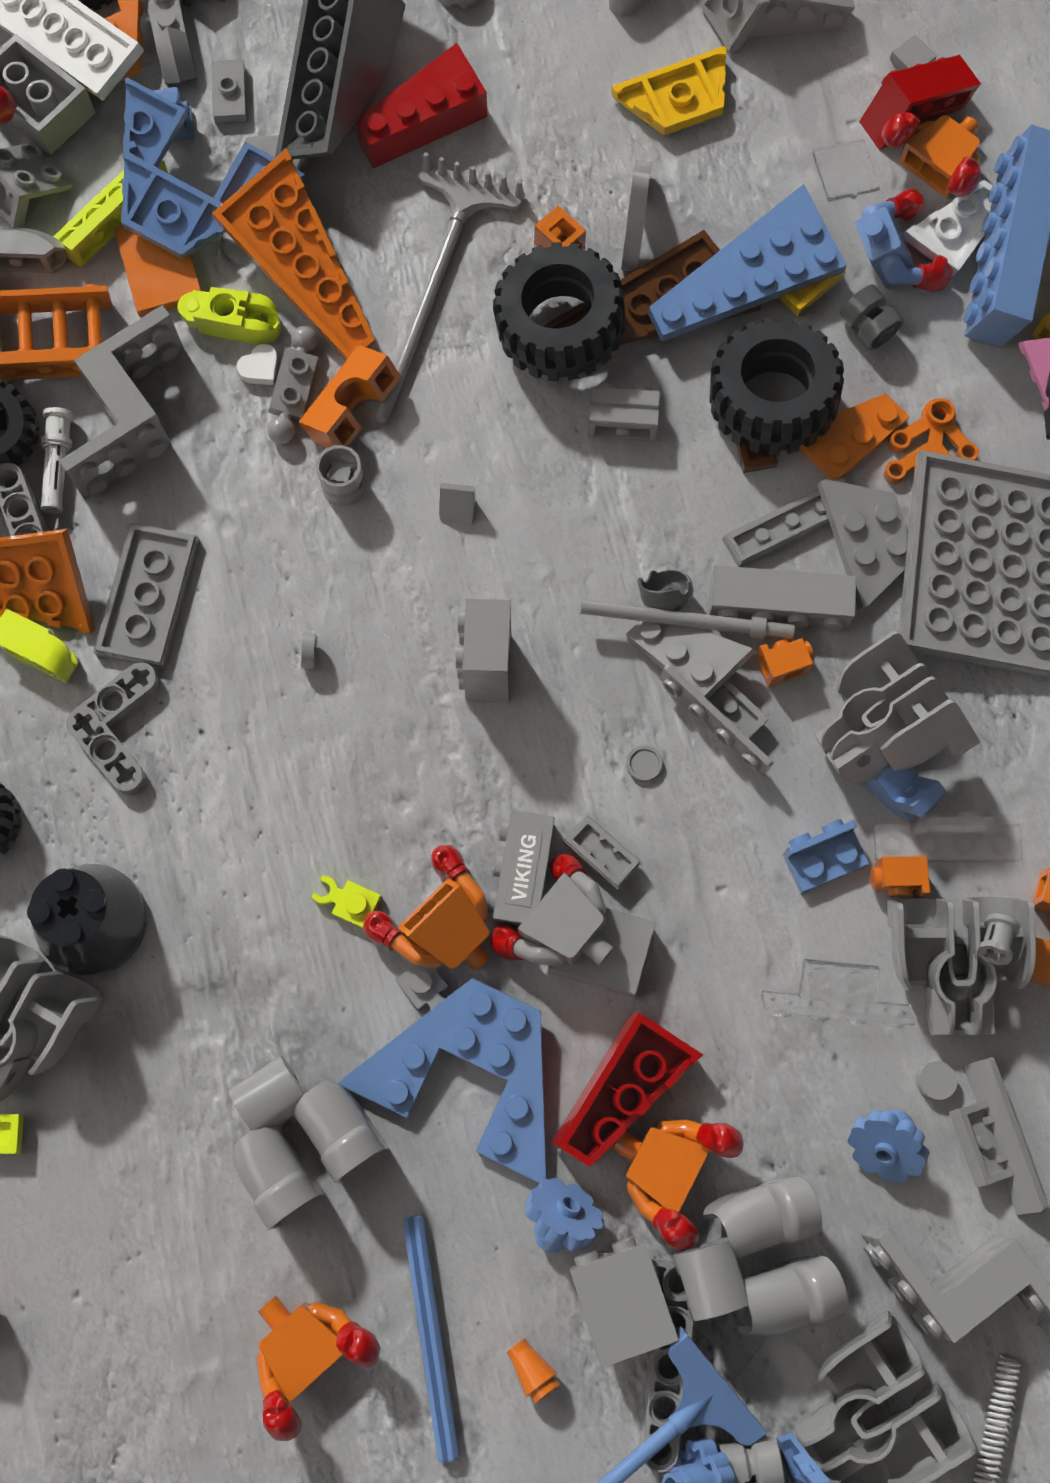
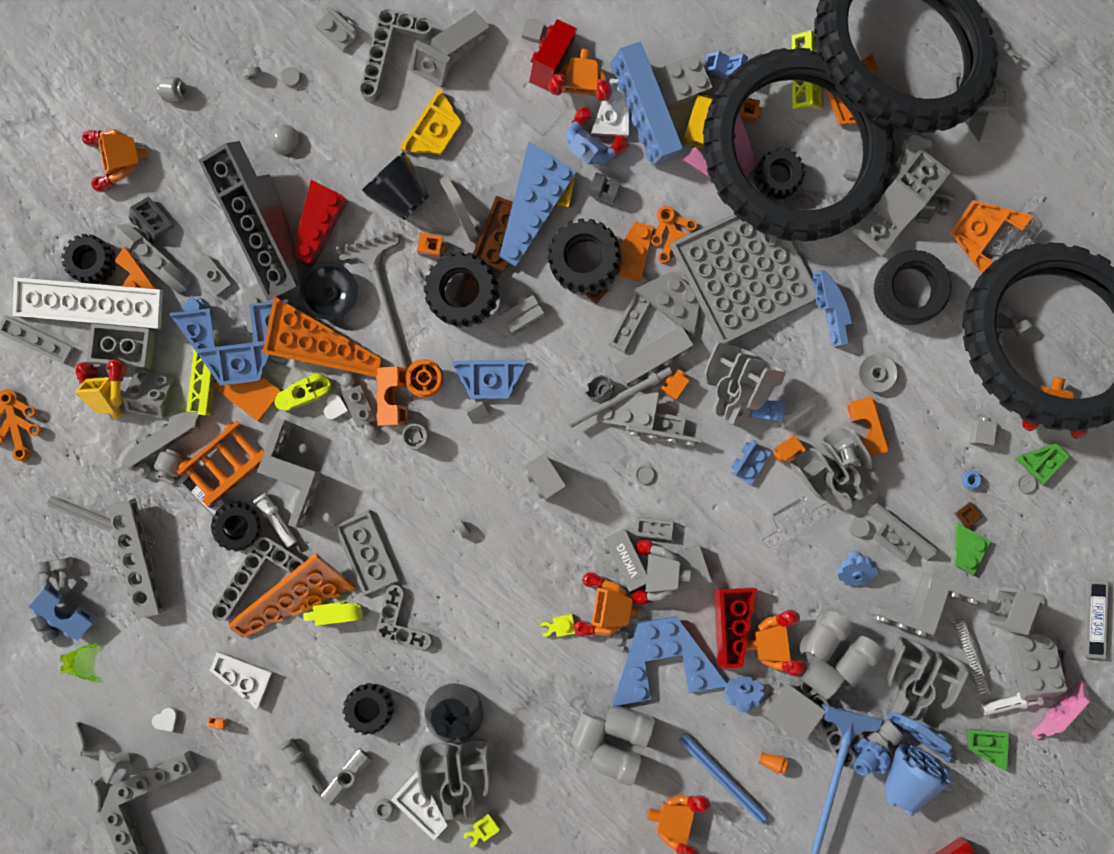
camera: 40 degrees left, 10 degrees up
none -> black dish [300,263,358,320]
none -> black cone [362,151,430,220]
none -> orange cone [405,359,444,397]
none -> medium blue wing [452,360,526,399]

